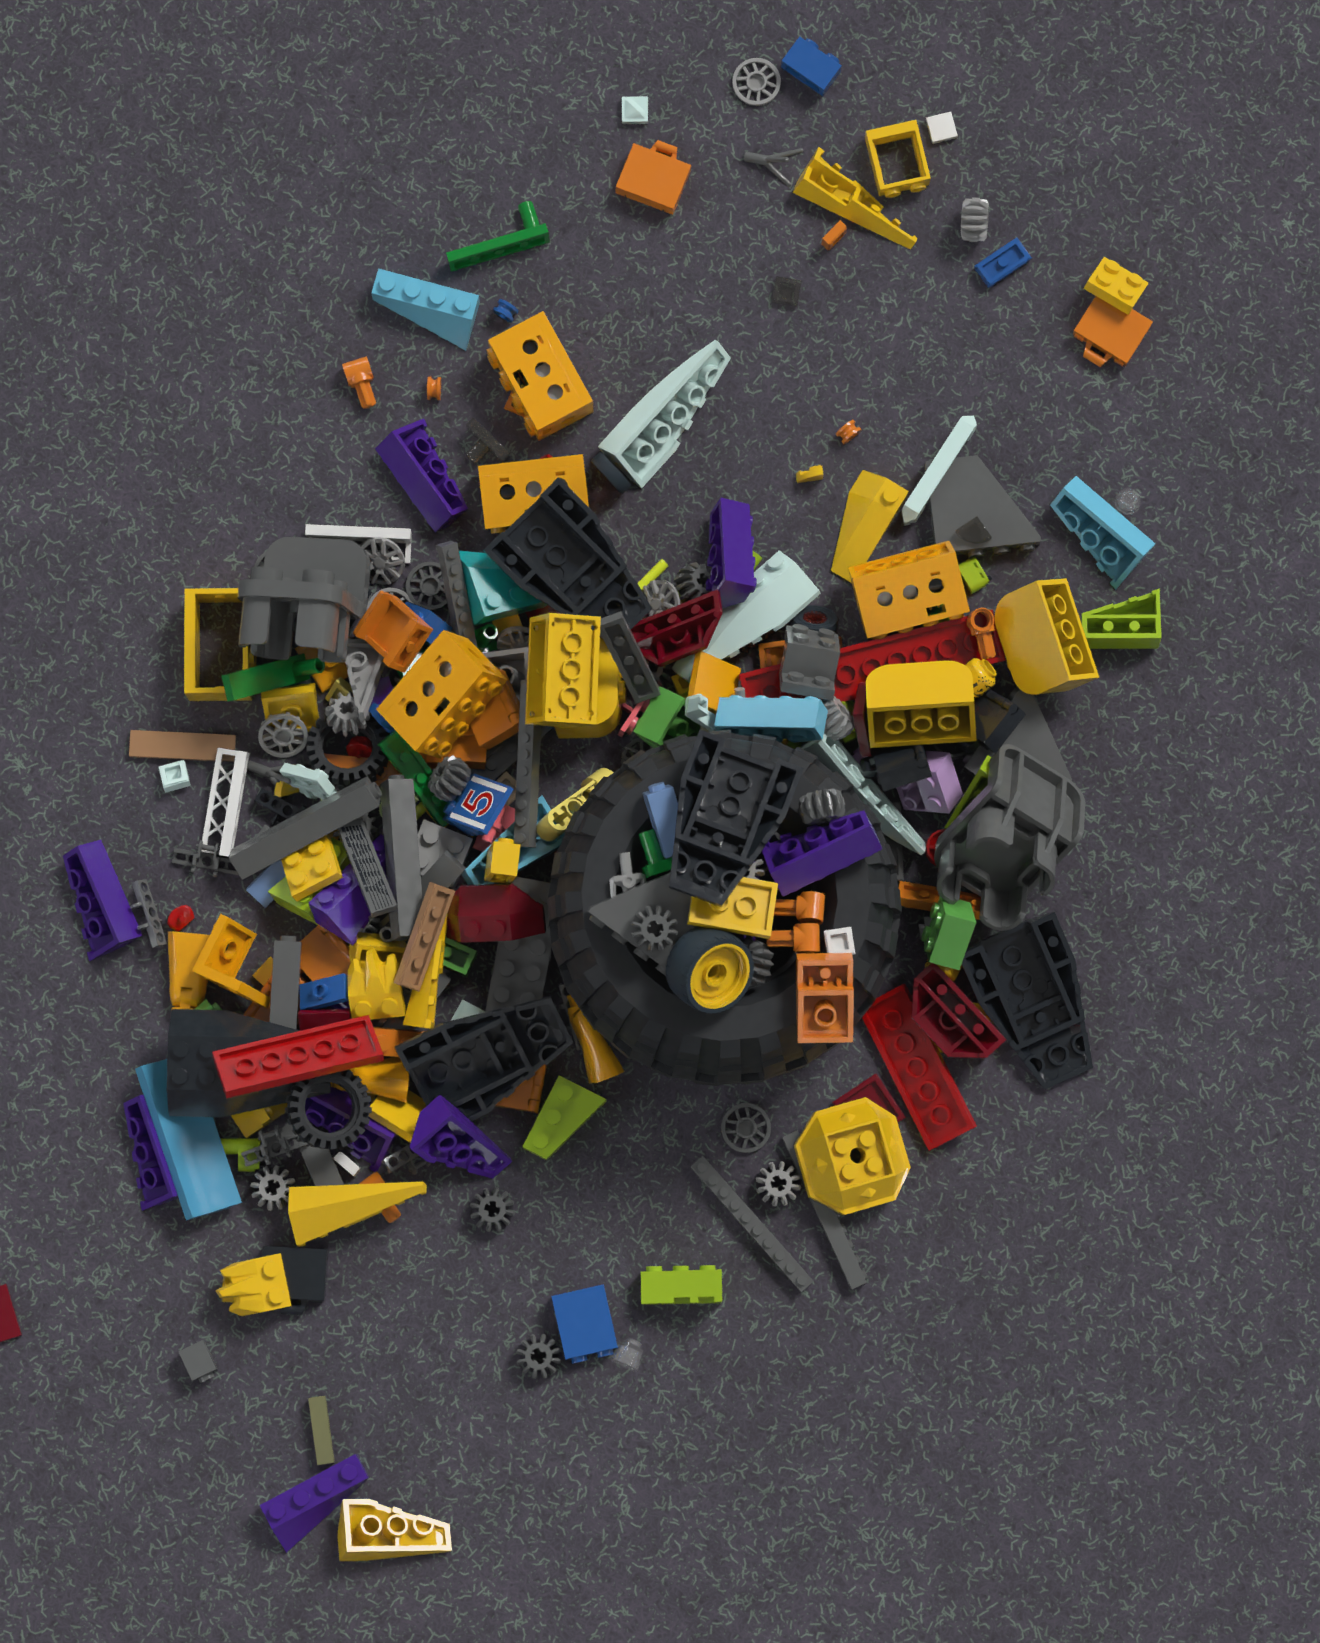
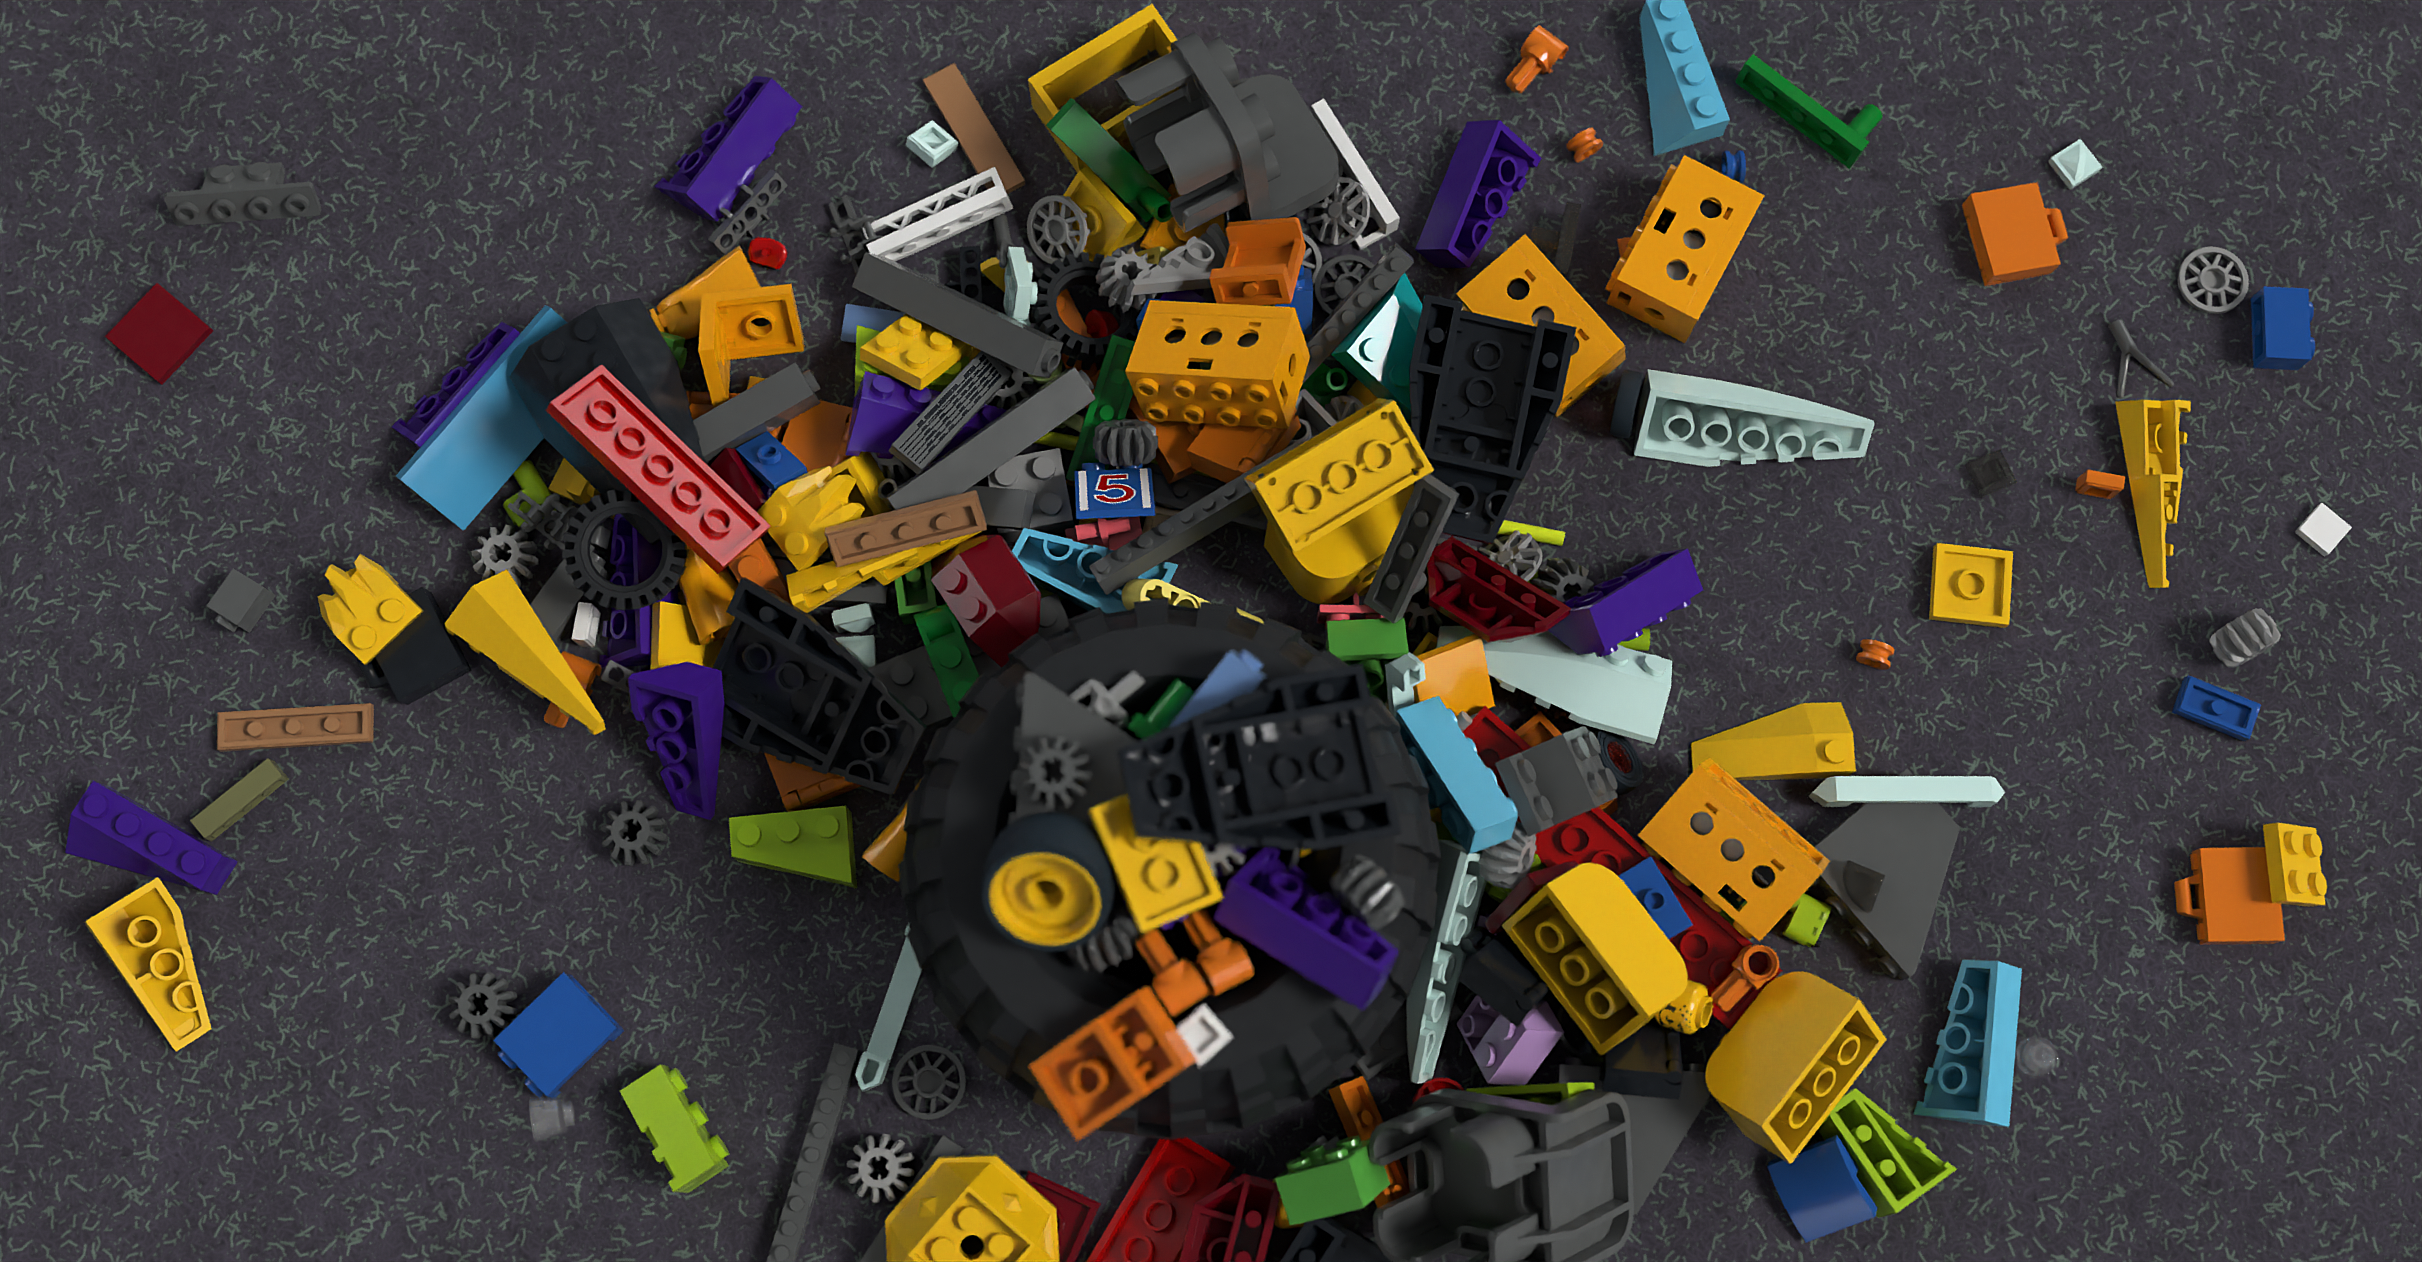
camera: 60 degrees right, 5 degrees down
yellow brick [484,838,520,884] -> none
yellow tile [796,465,824,483] -> none
yellow window [865,120,931,198] -> none
none -> medium nougat tile [217,703,374,752]
none -> light aqua tile [831,603,876,633]
none -> light aqua piece [855,922,922,1092]
none -> green plate [913,602,979,718]
none -> blue plate [1618,856,1693,939]
none -> blue slope [1767,1135,1877,1242]
none -> yellow plate [1929,543,2013,628]

